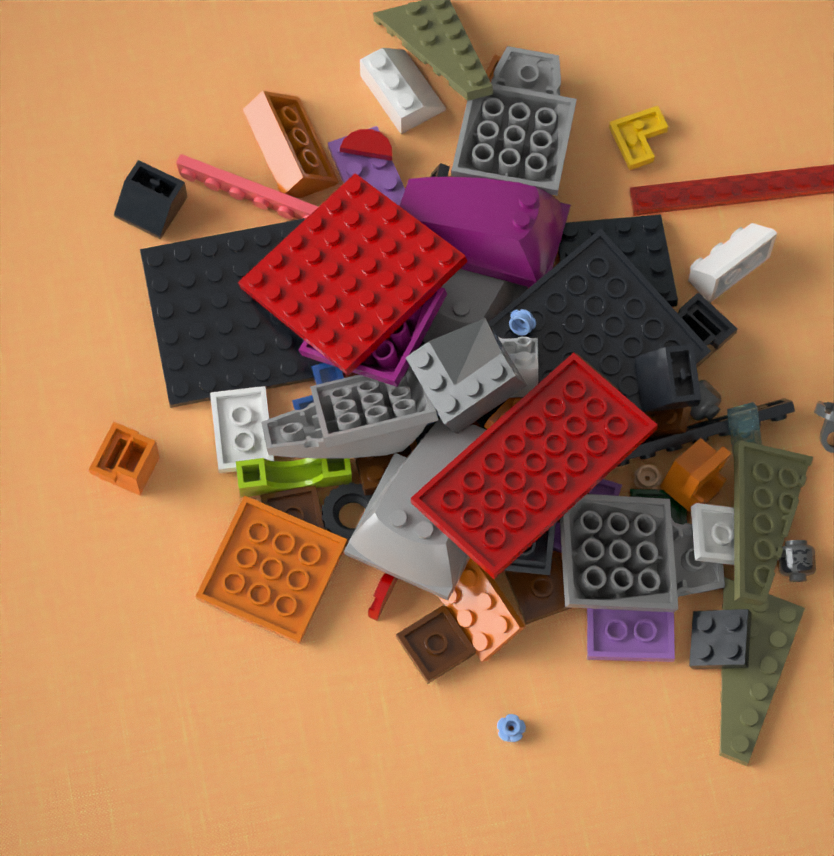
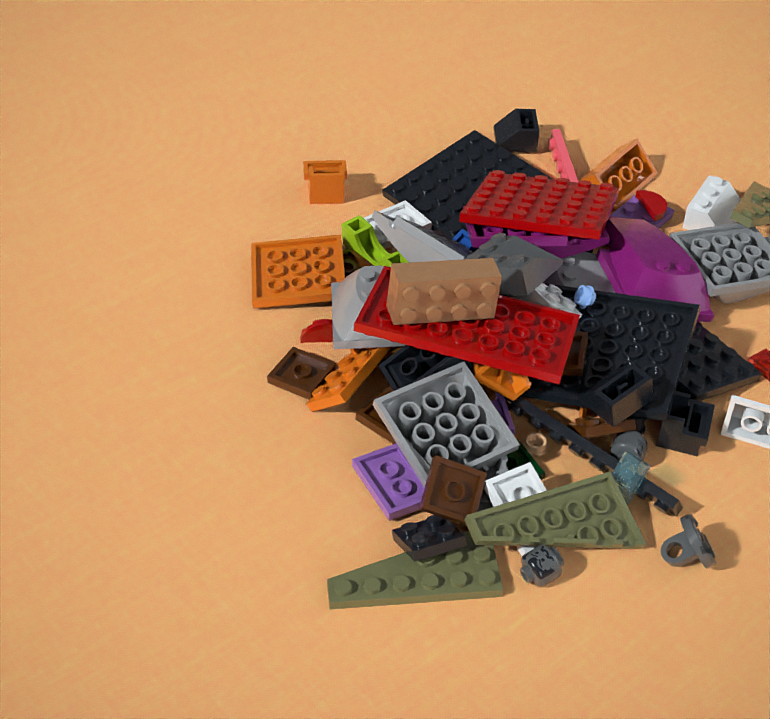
camera: 60 degrees right, 25 degrees down
light blue plate [497,714,526,742] -> none
orange plate [660,438,732,513] -> none
none -> medium nougat brick [386,258,502,325]
none -> reddish brown plate [419,455,487,526]

